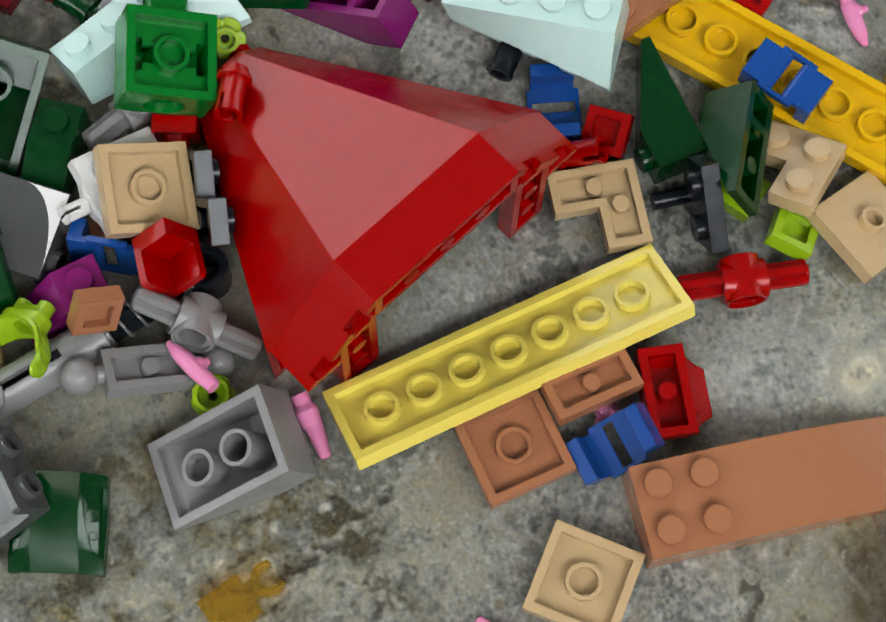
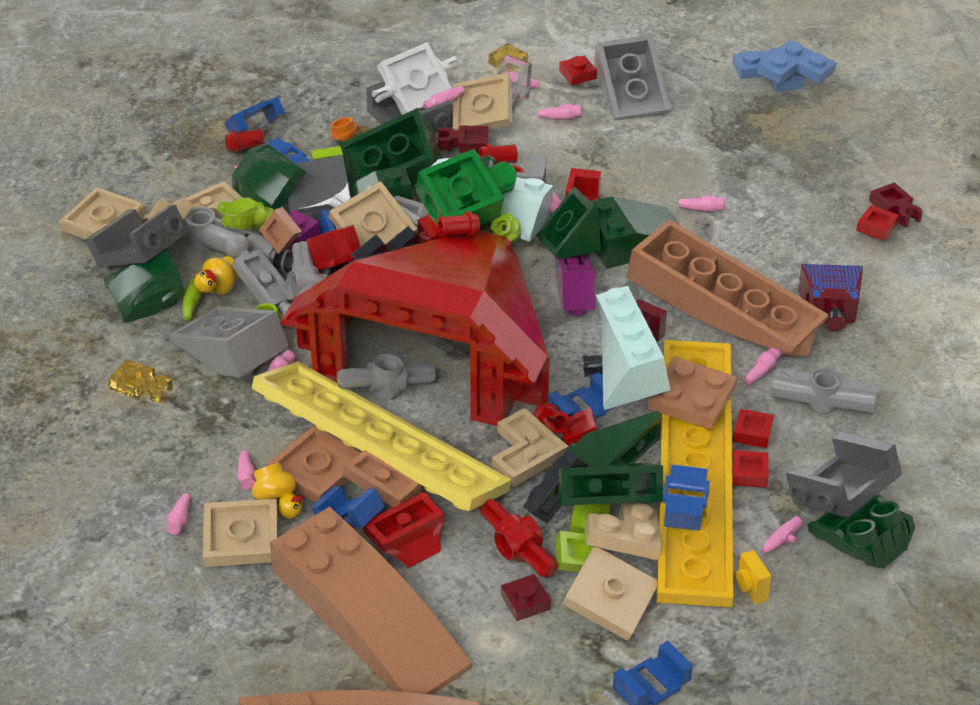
camera: 65 degrees right, 30 degrees down
bright pink helmet [166,340,220,393] -> none
none -> lime piece [182,278,202,321]
none -> yellow animal [194,256,239,295]
none -> bright pink piece [237,450,255,490]
none -> yellow animal [252,462,304,519]
none -> light grey axle [337,353,436,399]
none -> dark red plate [501,574,551,621]

